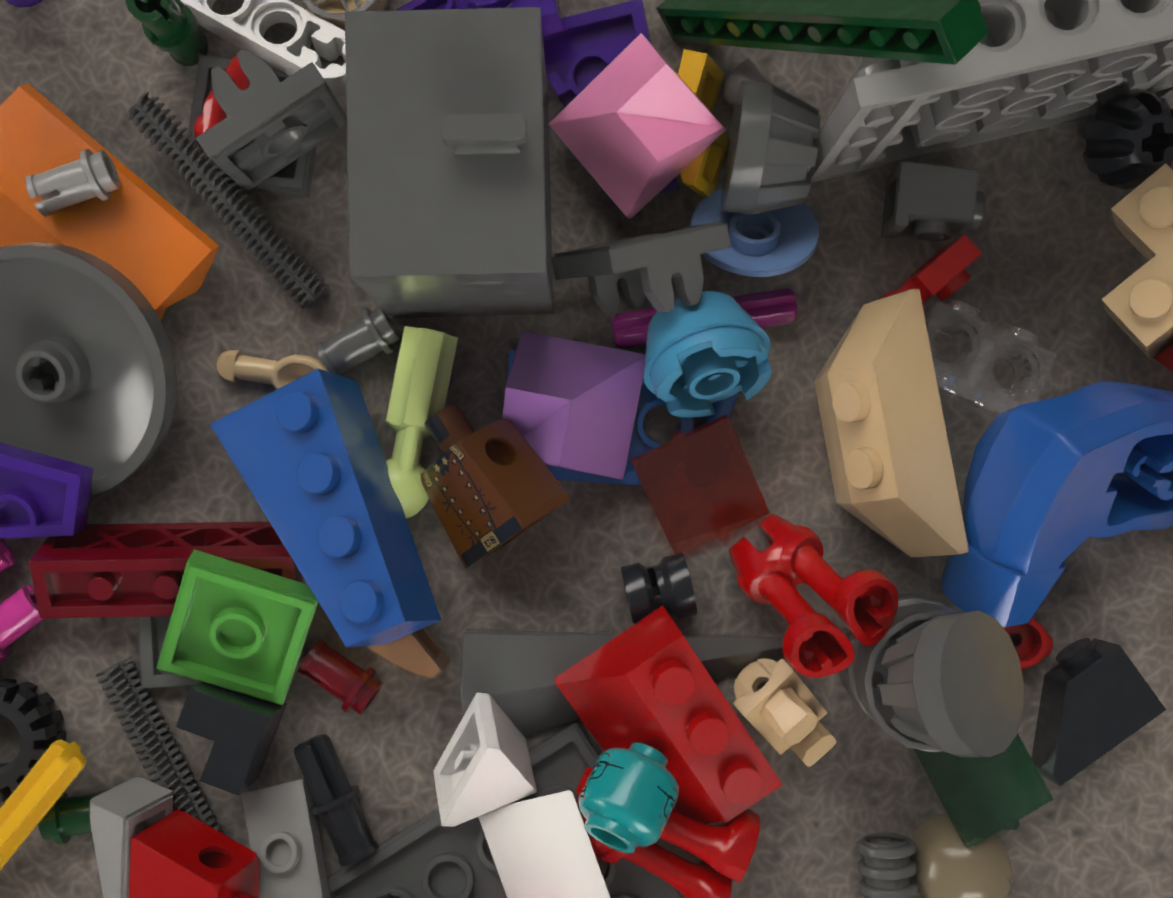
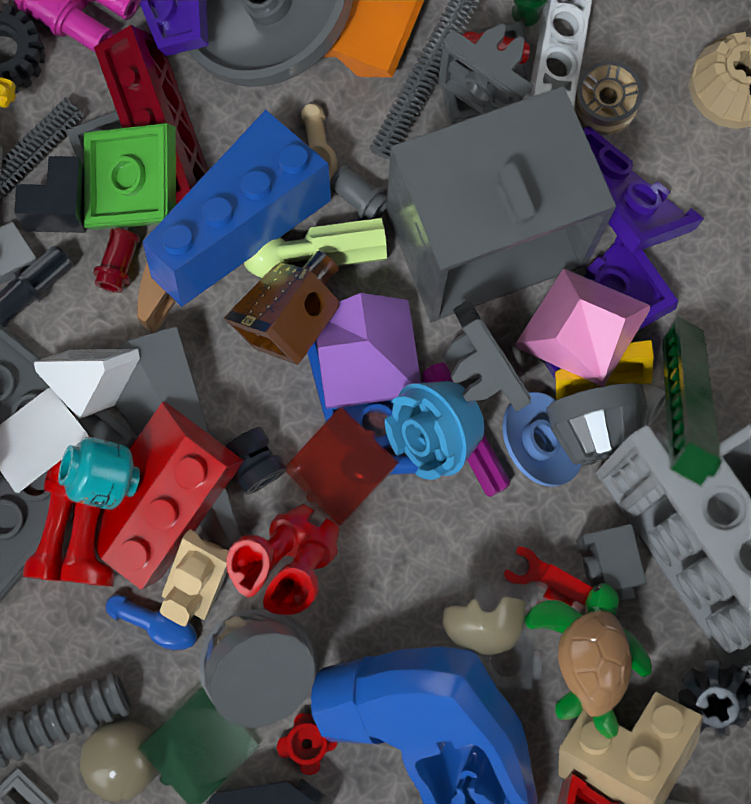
camera: 70 degrees right, 10 degrees down
tan wedge [814,289,969,558] -> none
none -> blue piece [105,594,197,650]
none -> dark tan hair [442,597,527,655]
none -> medium nougat animal [525,583,652,739]

